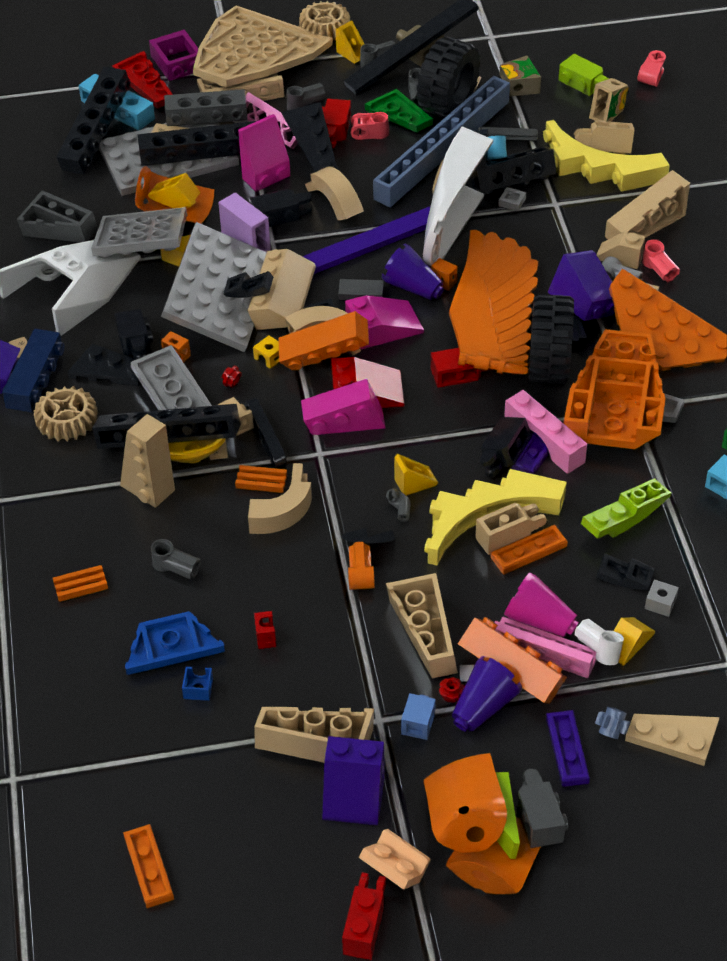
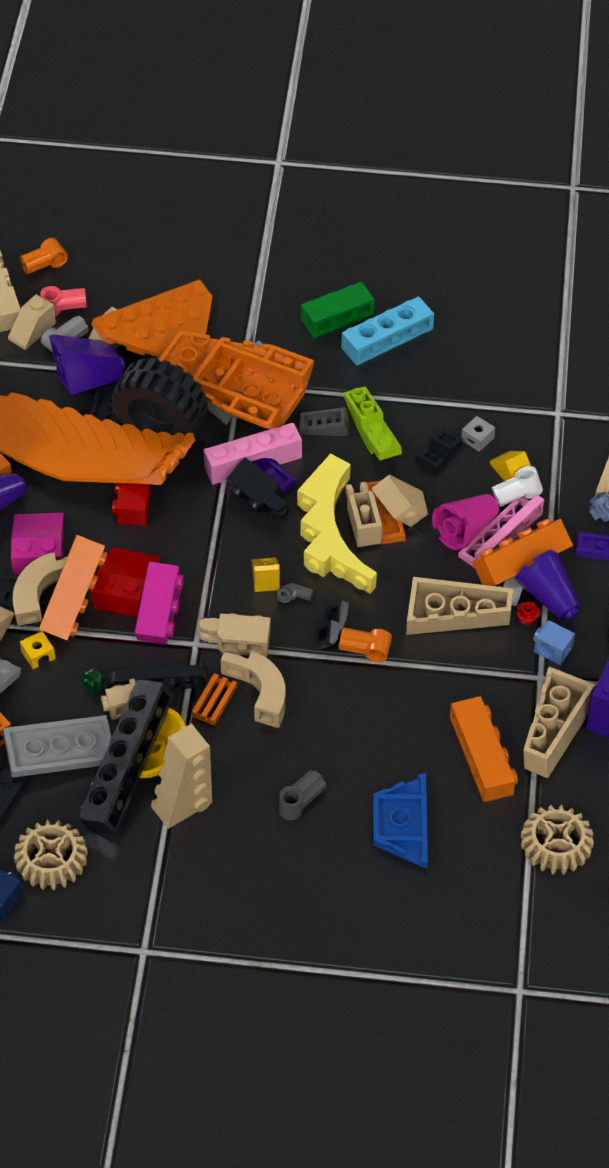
camera: 75 degrees left, 5 degrees up
orange tile [53,565,108,602] -> none
blue piece [182,667,213,701] -> none
red plate [221,365,242,388] -> none
red piece [254,611,276,649] -> none
none -> orange piece [19,238,68,274]
none -> dark green plate [80,668,105,692]
none -> tan hinge [198,613,271,657]
none -> dark grey slope [299,407,350,436]
none -> tan slope [372,475,428,527]
none -> orange brick [450,696,518,802]
none -> tan gear [521,805,594,875]

